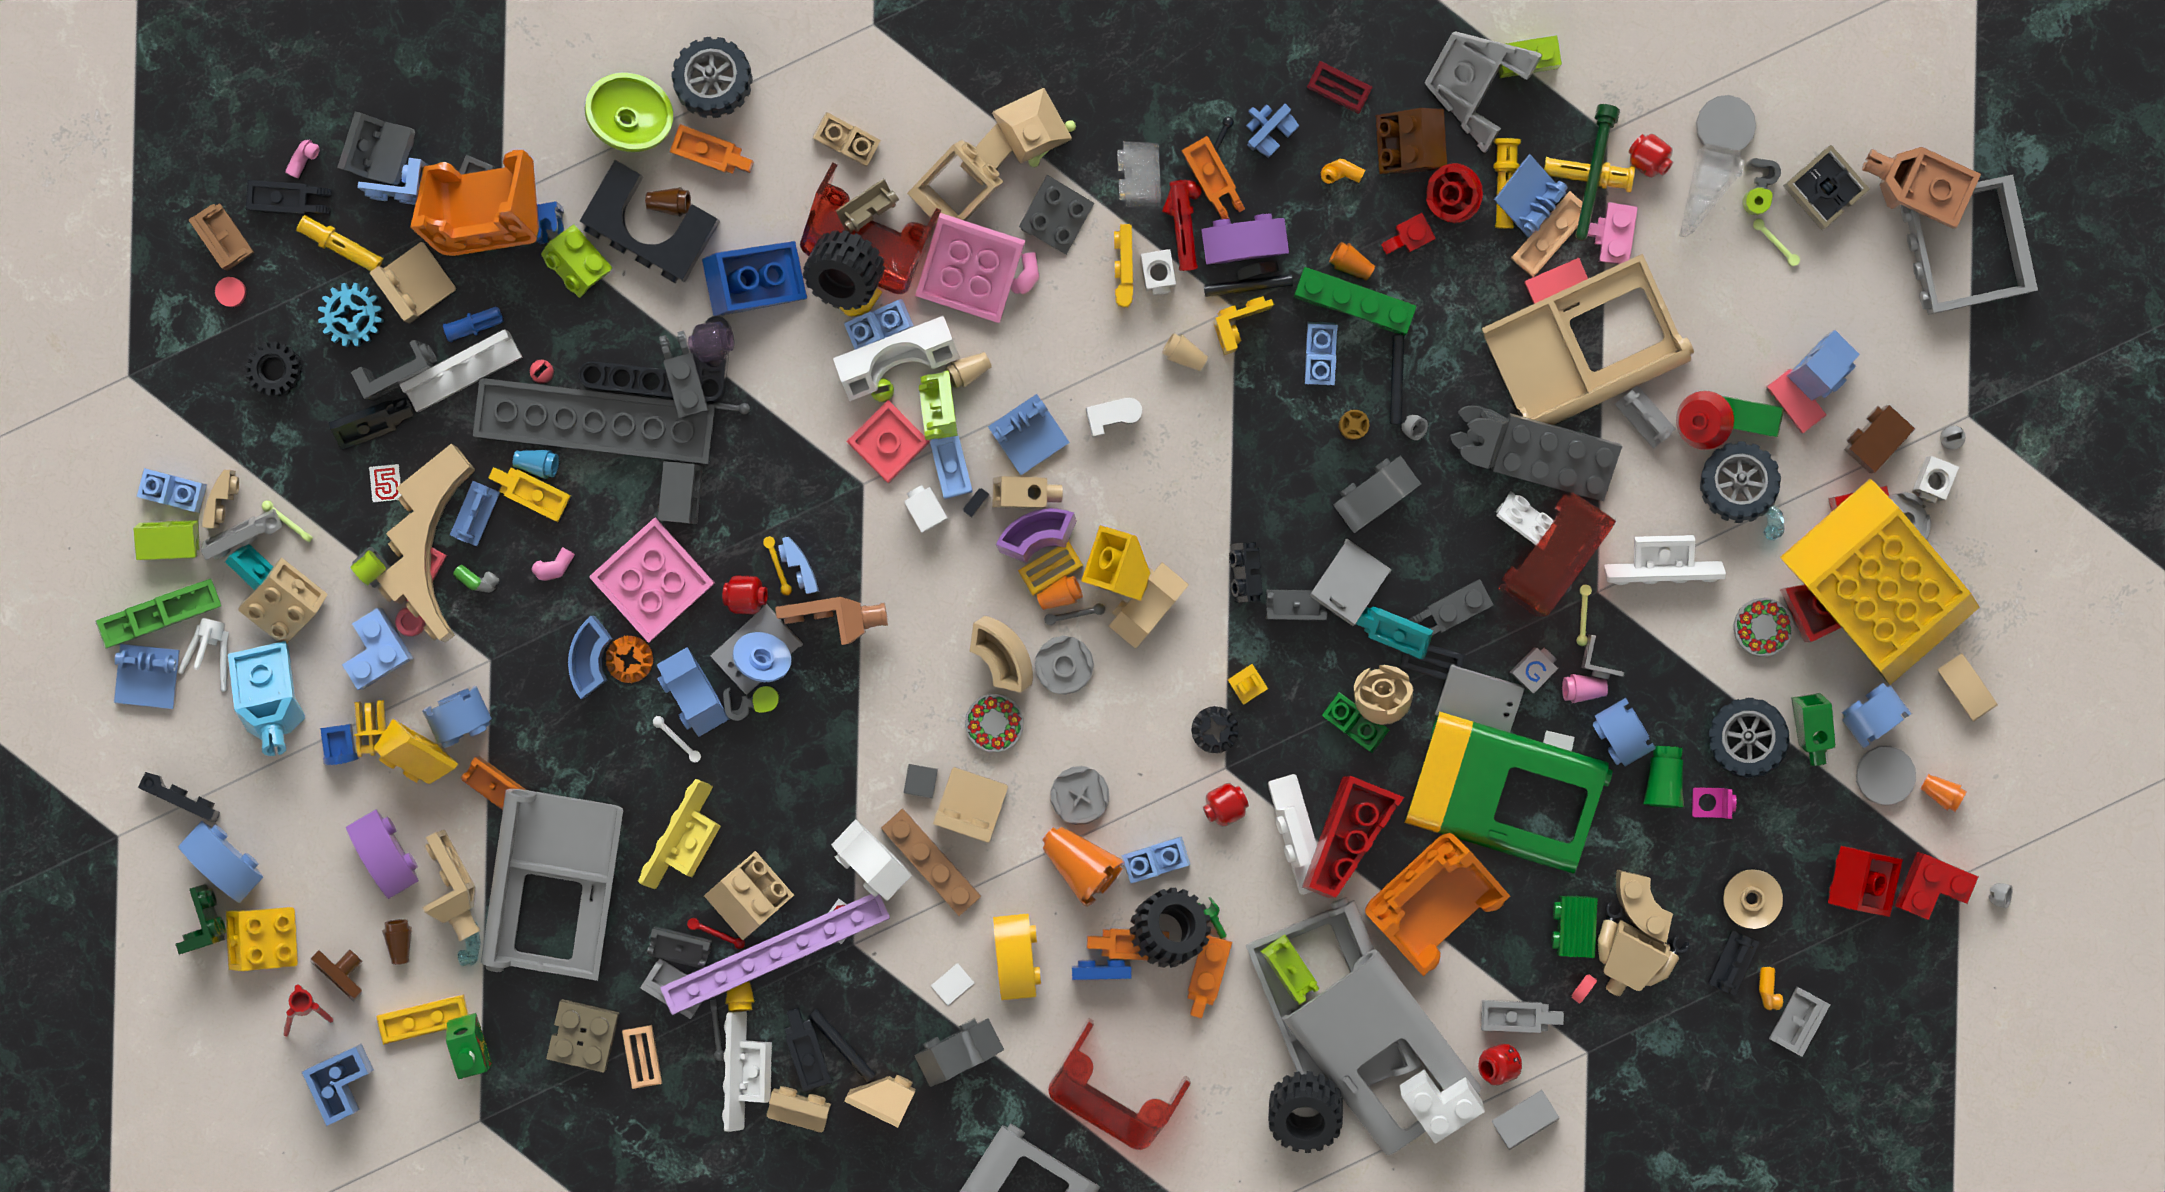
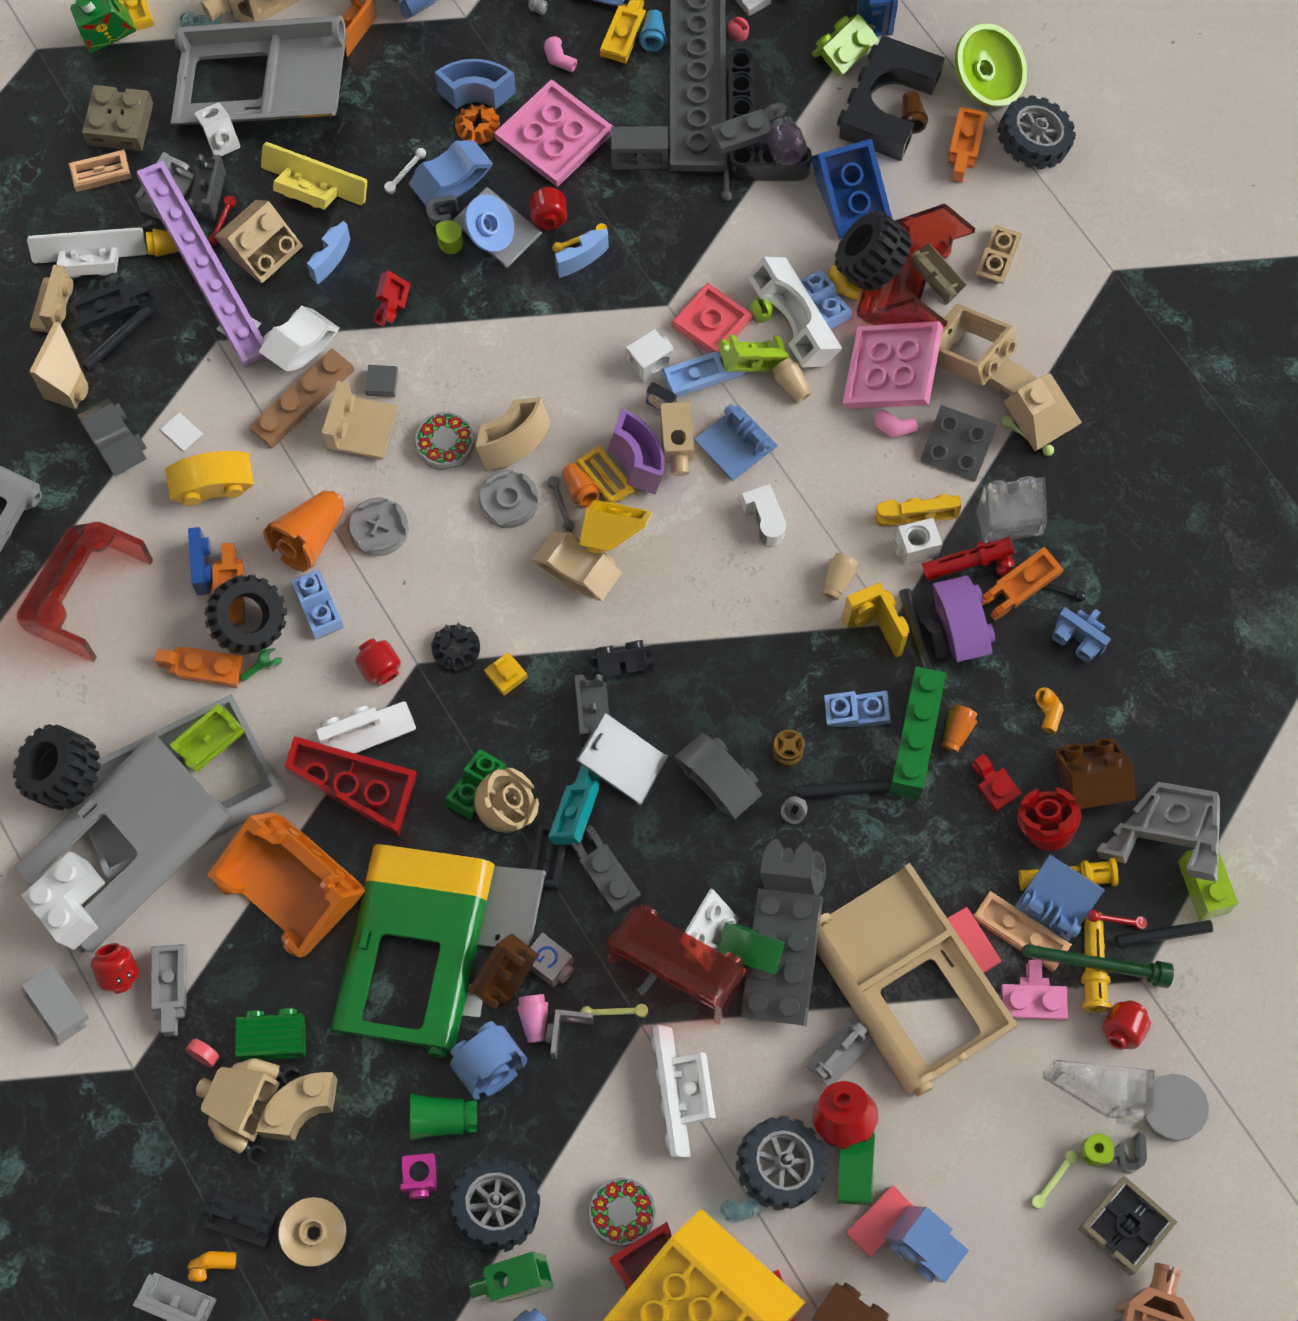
camera: 80 degrees right, 20 degrees down
nougat plate [775,597,888,645] -> none
dark red tile [1307,61,1372,114] -> none
none -> white bracket [194,103,240,156]
none -> light blue slope [307,221,351,284]
none -> red plate [373,270,411,327]
none -> reddish brown hinge [468,933,539,1008]
none -> green slope [717,921,785,974]
none -> red hinge [1087,910,1147,930]
none -> black bar [1116,920,1213,948]

